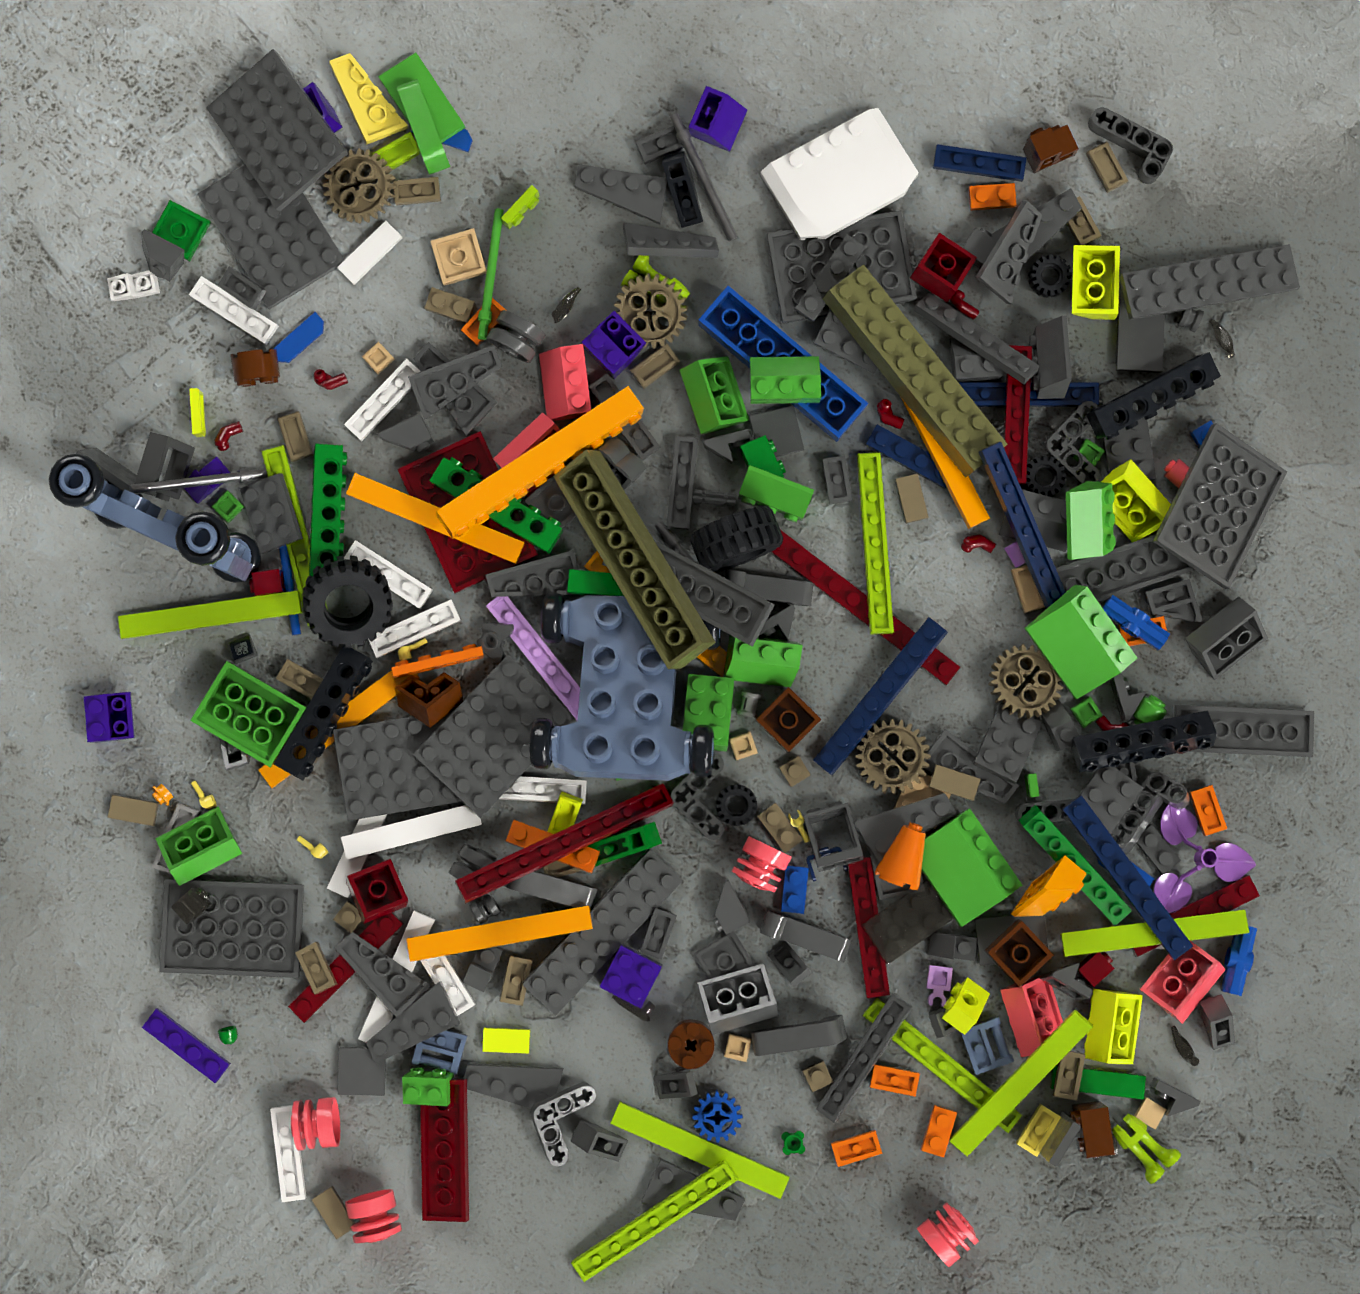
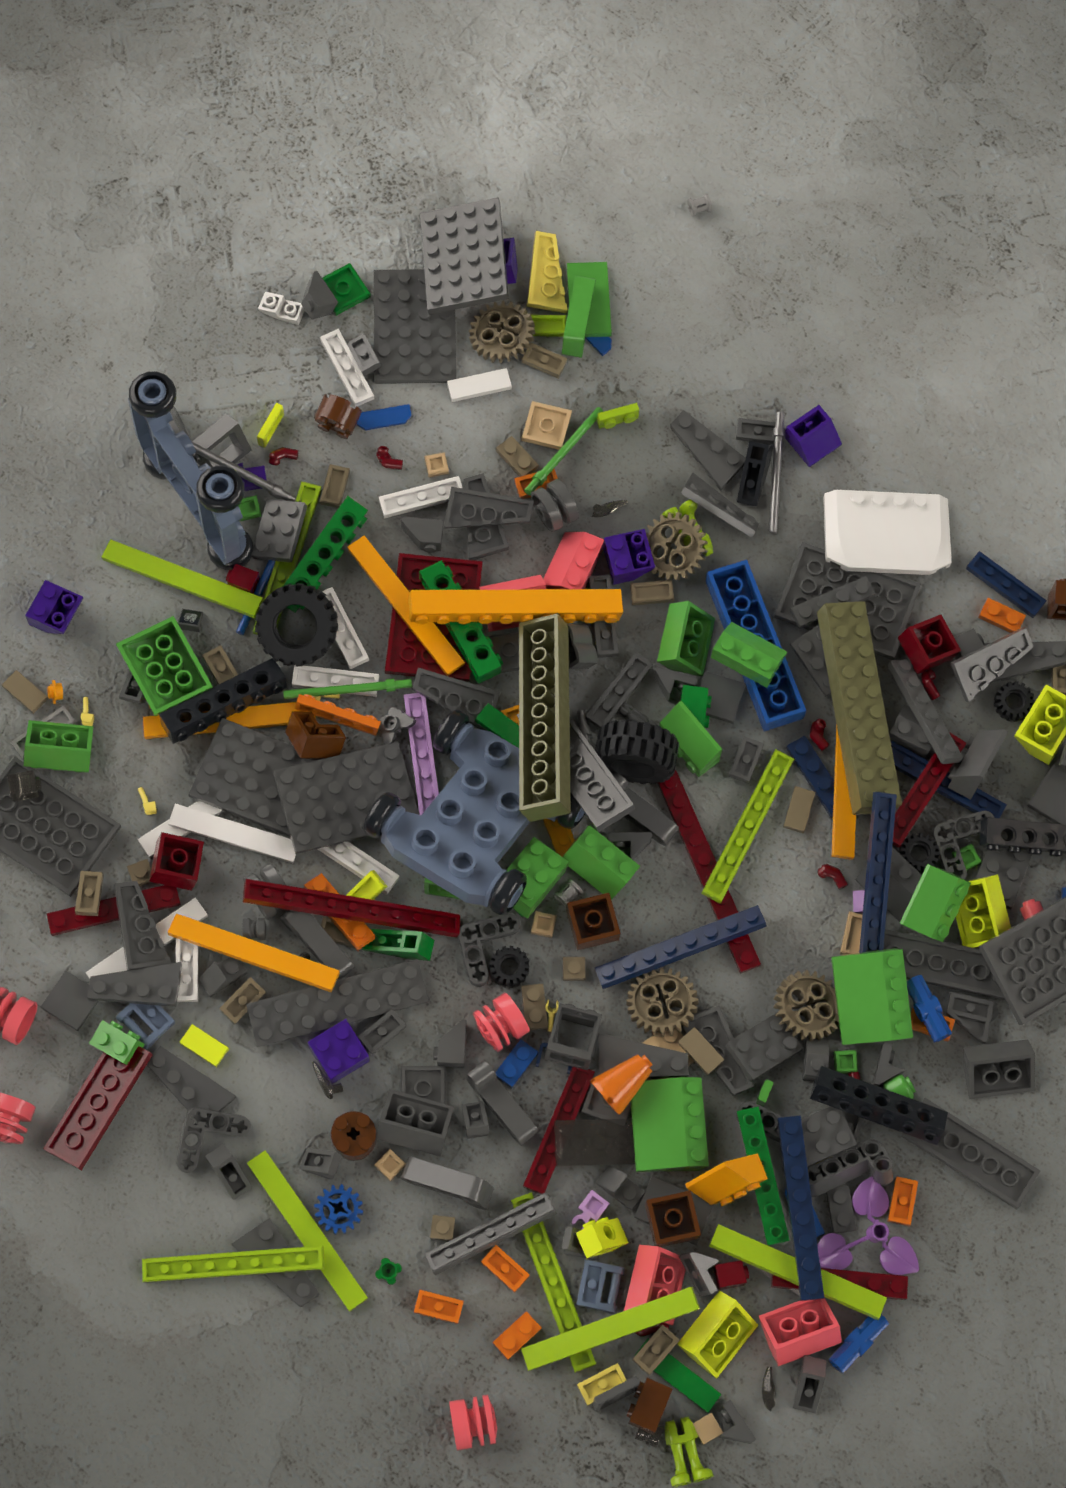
camera: 25 degrees right, 15 degrees down
none -> bright green bar [283,679,412,699]

